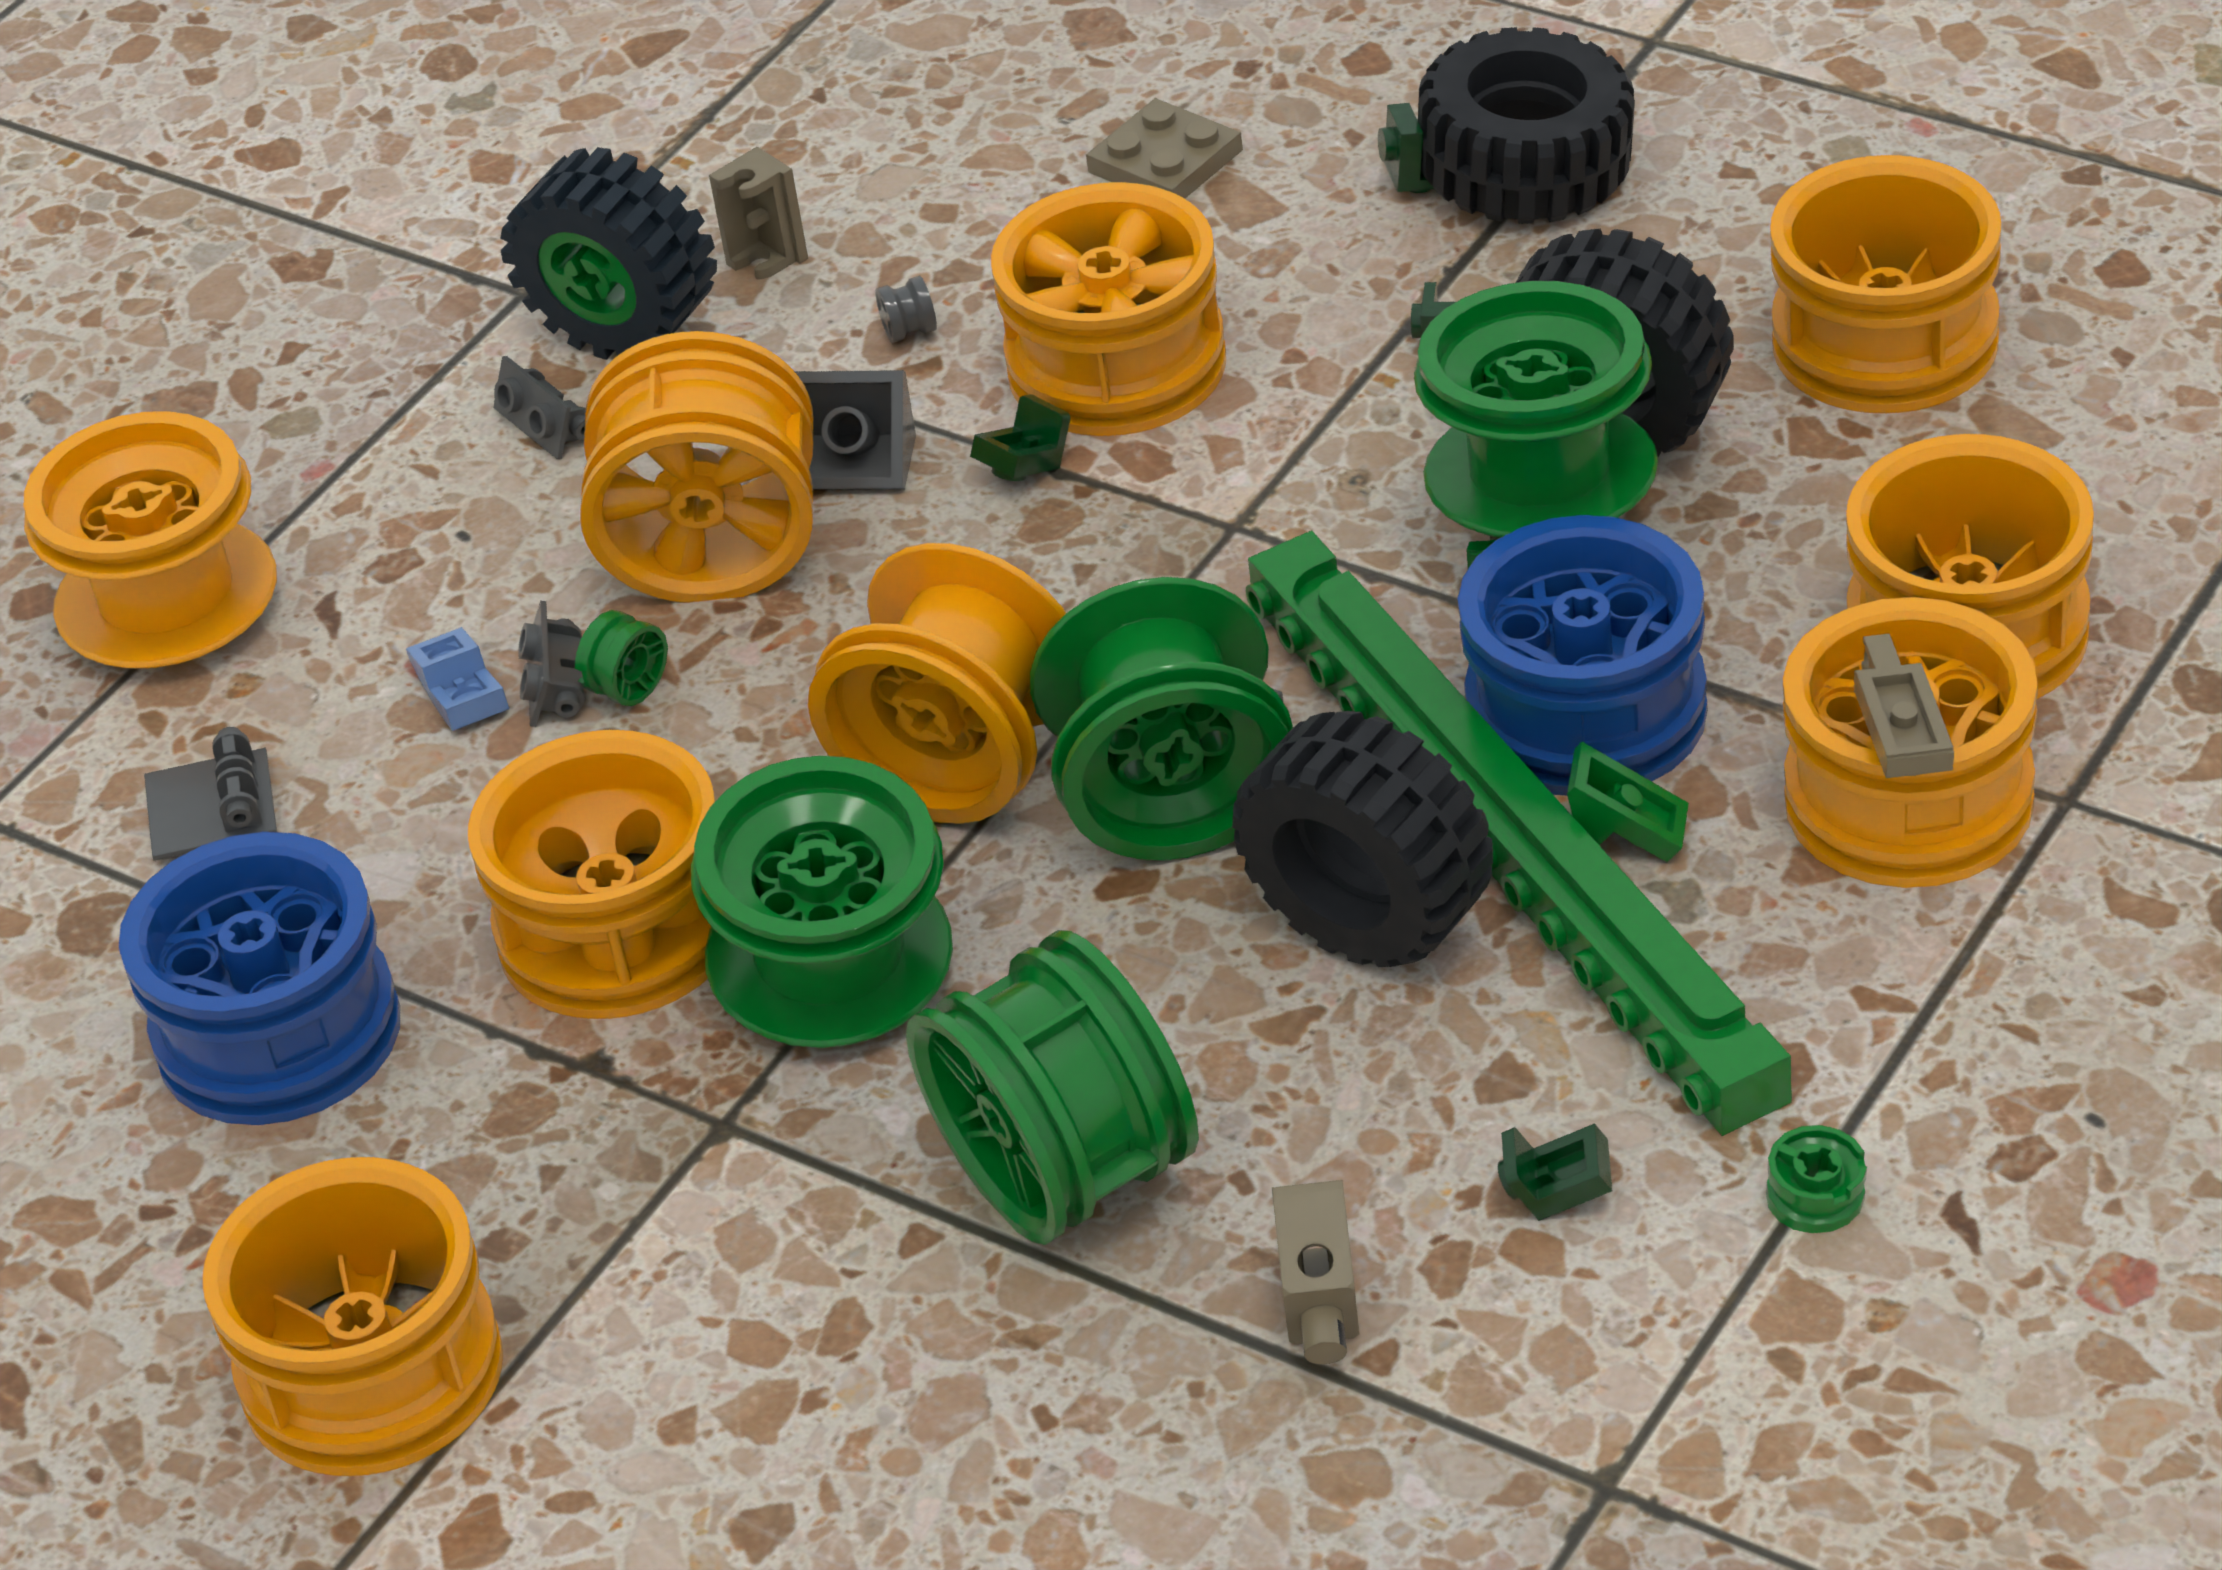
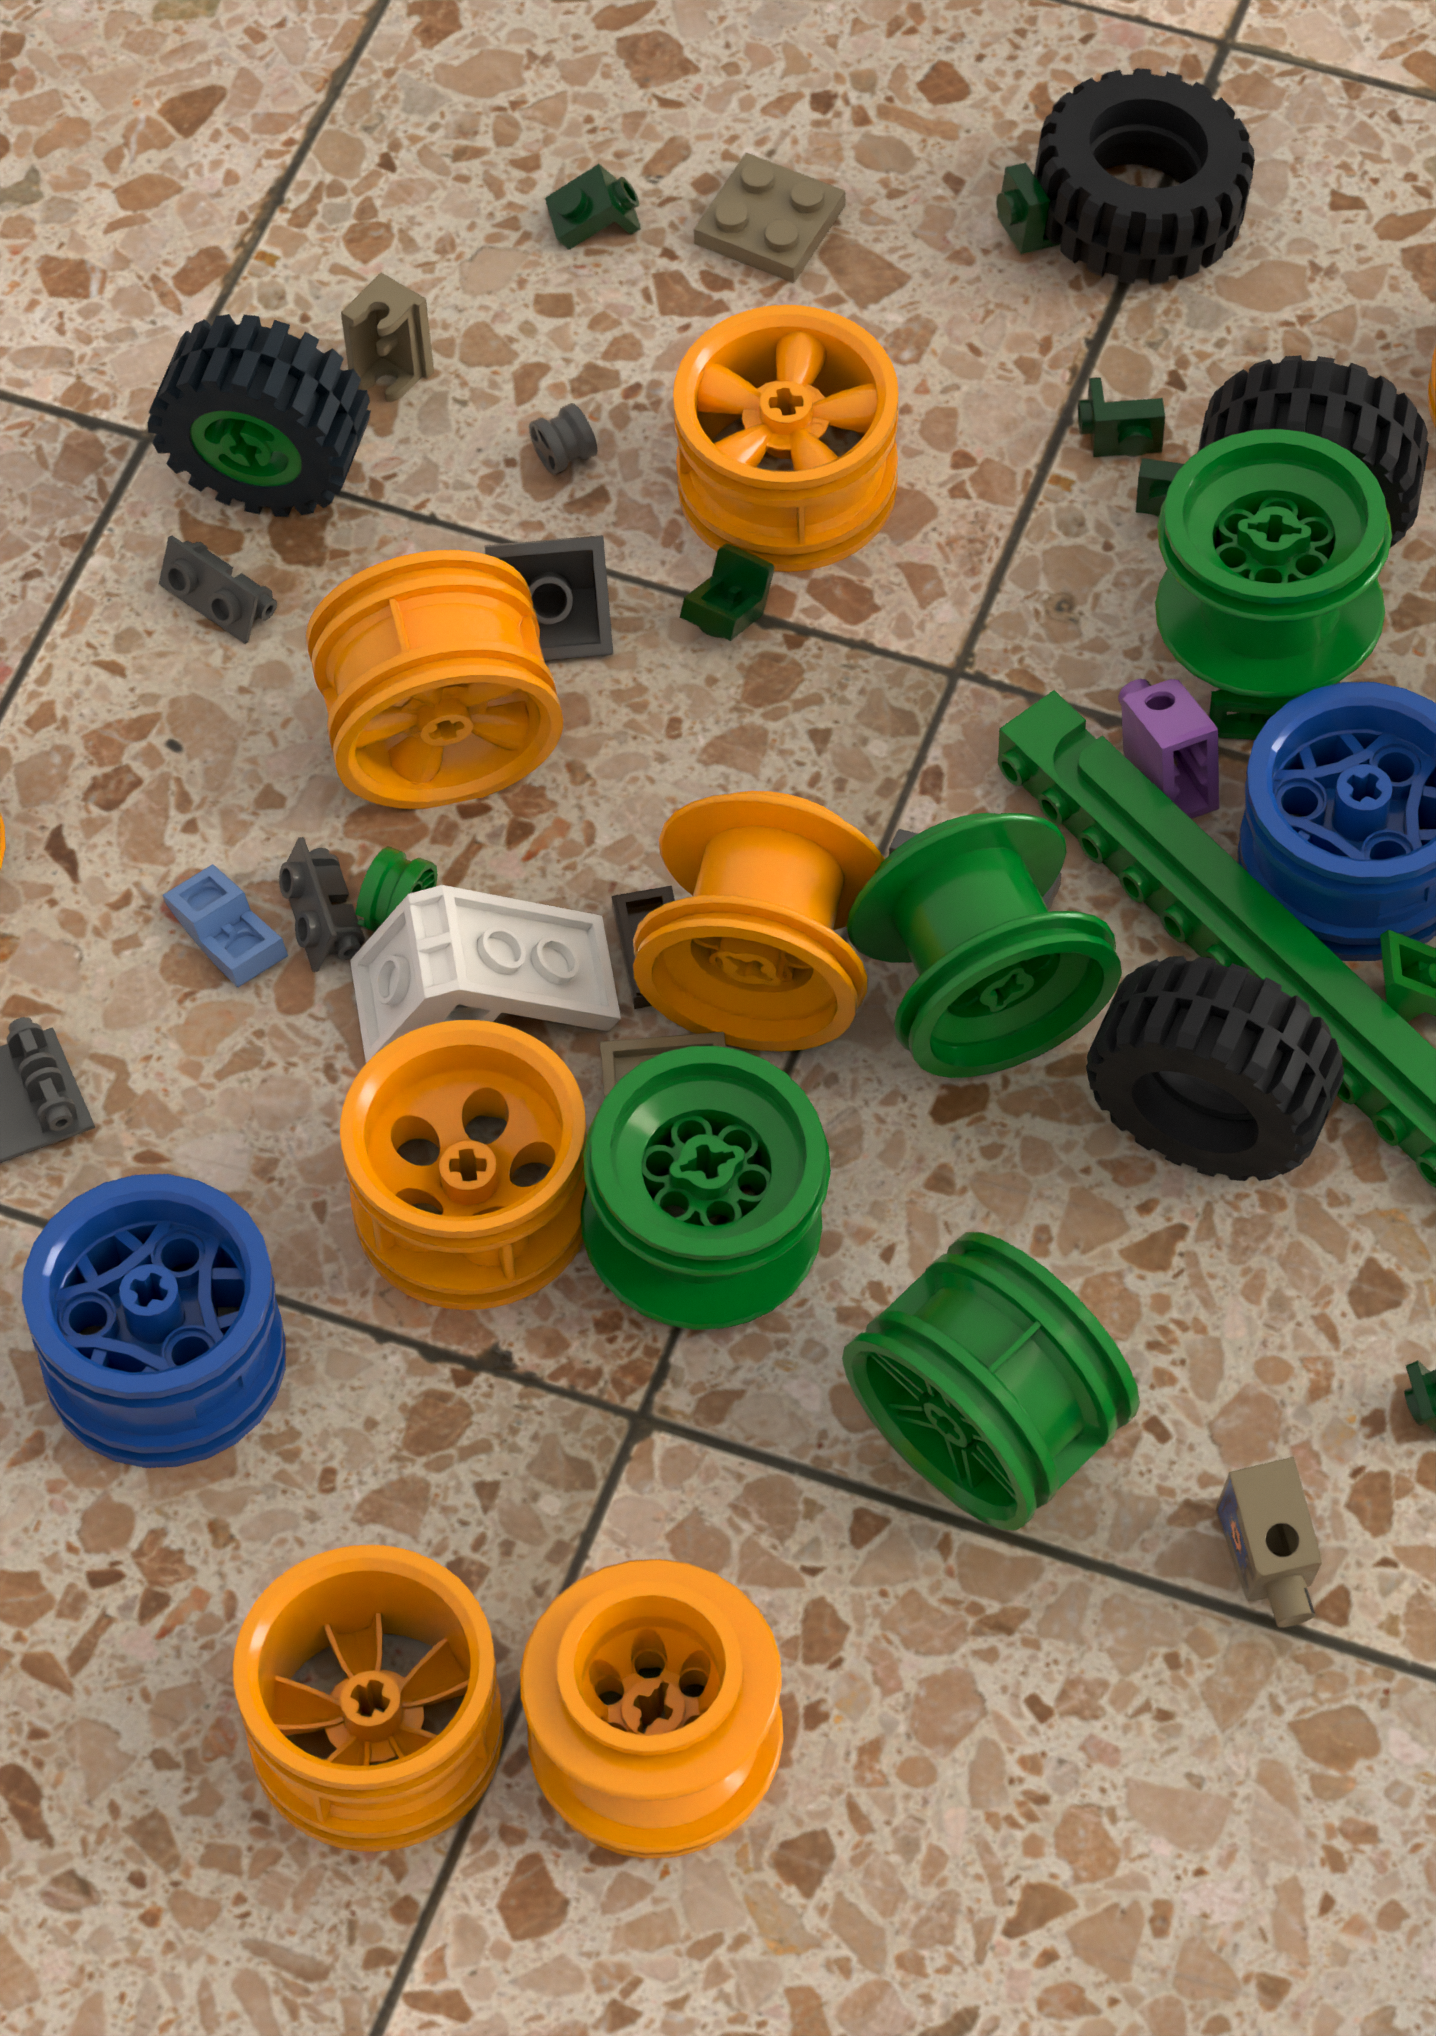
camera: 15 degrees left, 15 degrees up
none -> white bracket [350,885,621,1063]
none -> light orange wheel [520,1559,783,1859]
none -> dark green bracket [545,164,641,250]
none -> medium lavender torso [1118,679,1219,819]

